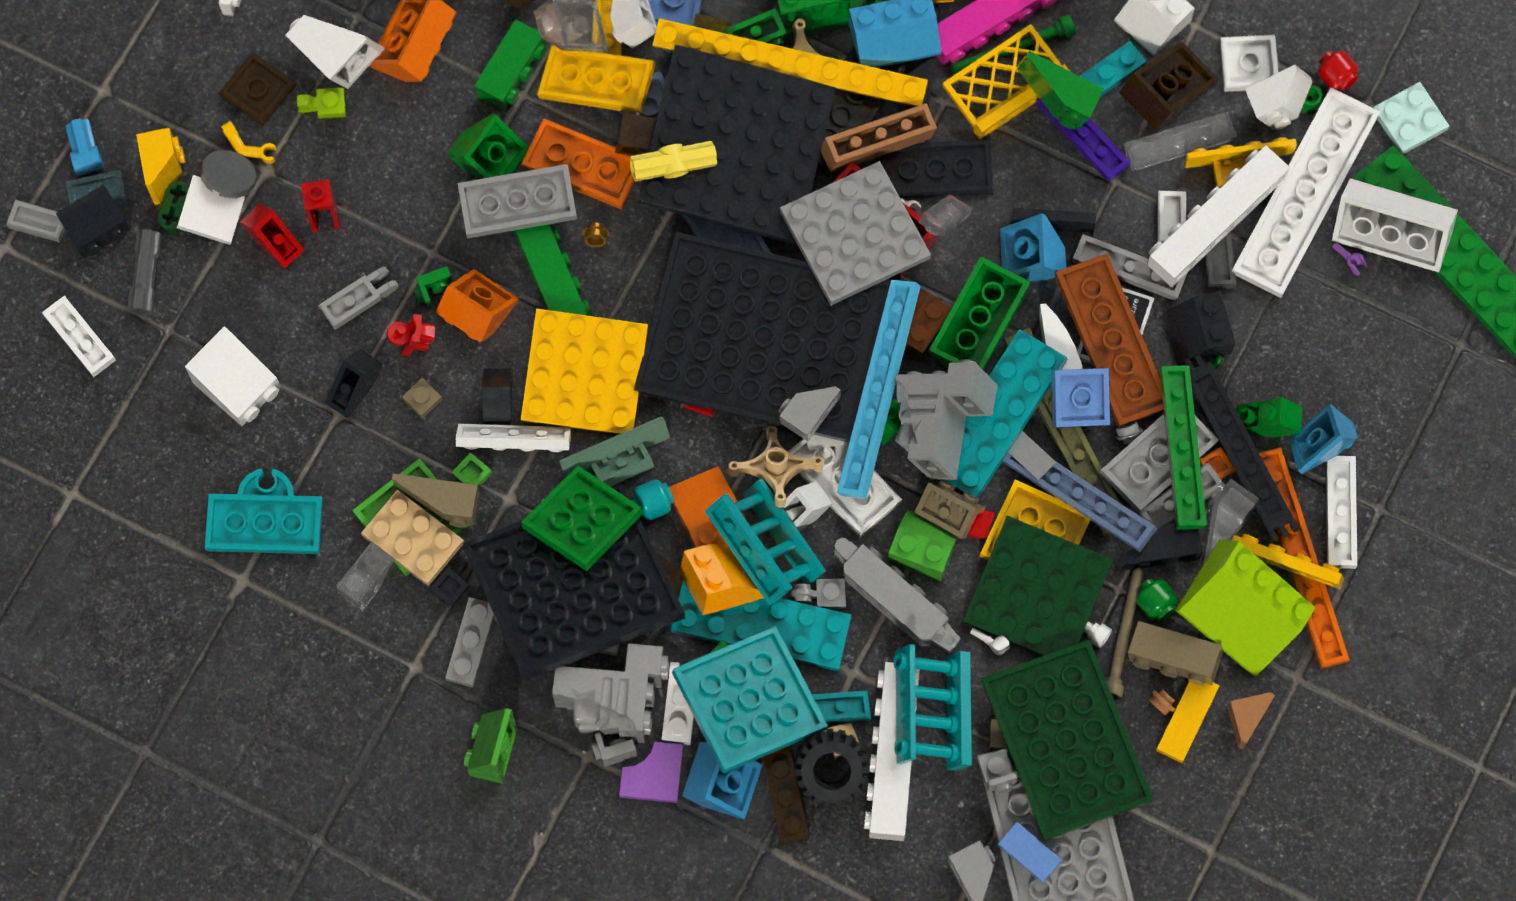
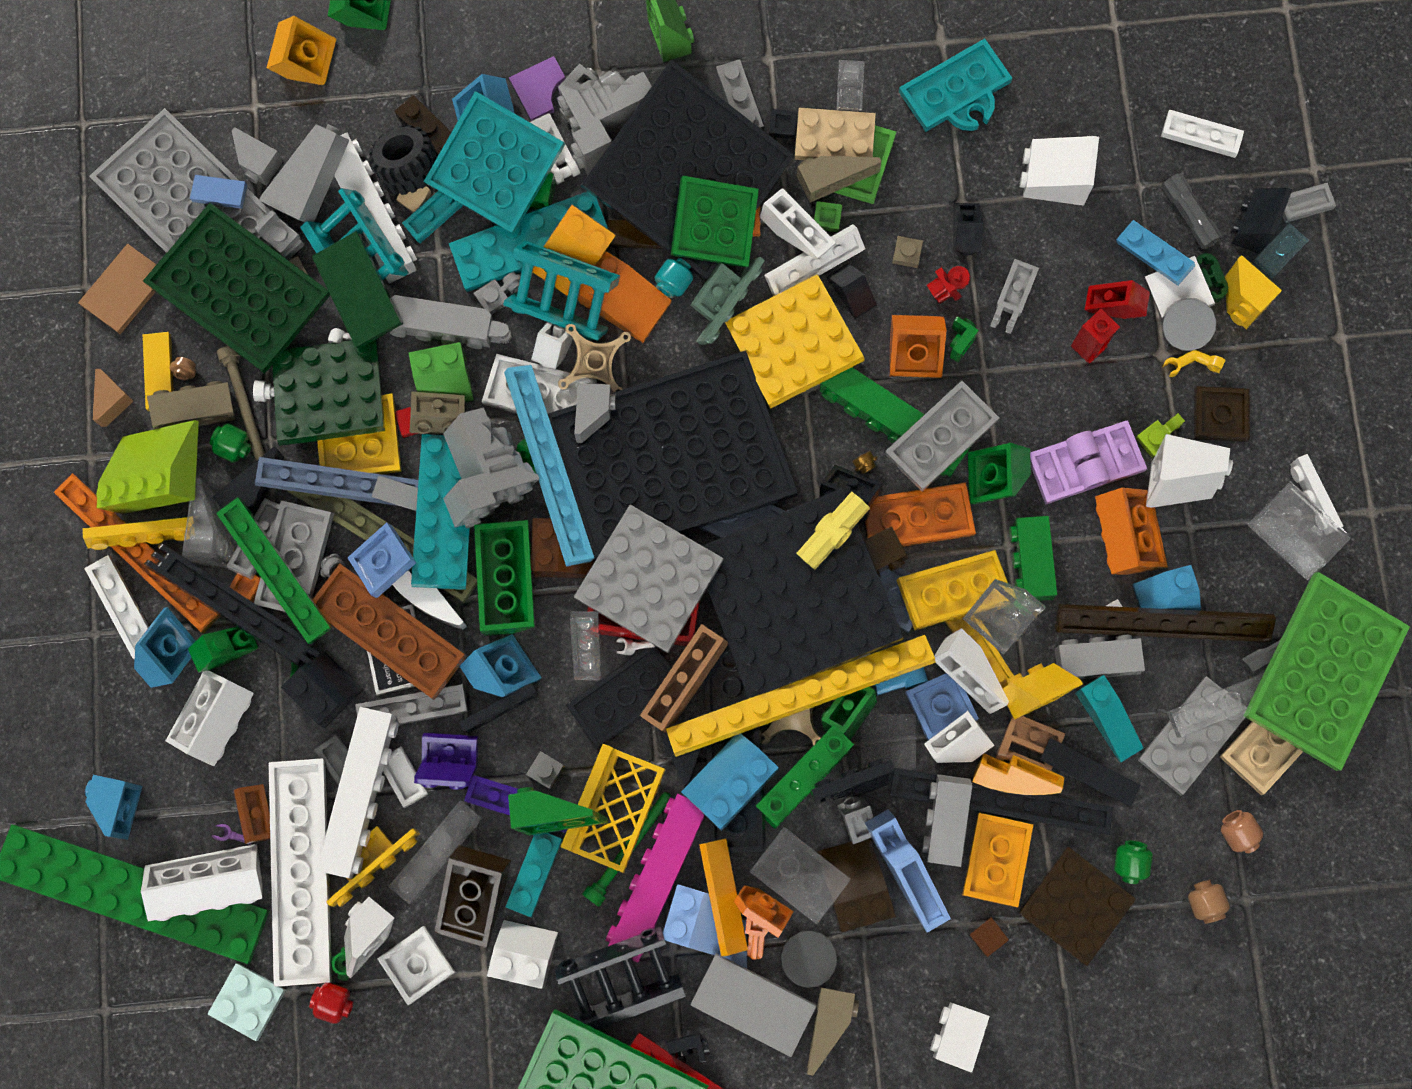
camera: 150 degrees right, 5 degrees up
dark azure piece [66,119,104,176] -> none
clear yellow plate [693,13,732,32] -> none
none -> medium nougat tile [78,244,156,334]
none -> dark azure slope [85,775,143,840]
none -> white slope [165,670,254,766]
none -> dark orange plate [234,784,270,844]
none -> light grey slope [259,124,349,222]
none -> dark green tile [312,231,404,349]
none -> dark purple bracket [414,733,478,790]
none -> light grey plate [526,751,564,789]
none -> white slope [760,188,836,260]
none -> black bracket [819,465,883,521]
none -> lavender plate [1030,420,1147,505]
none -> dark azure plate [1116,220,1195,286]

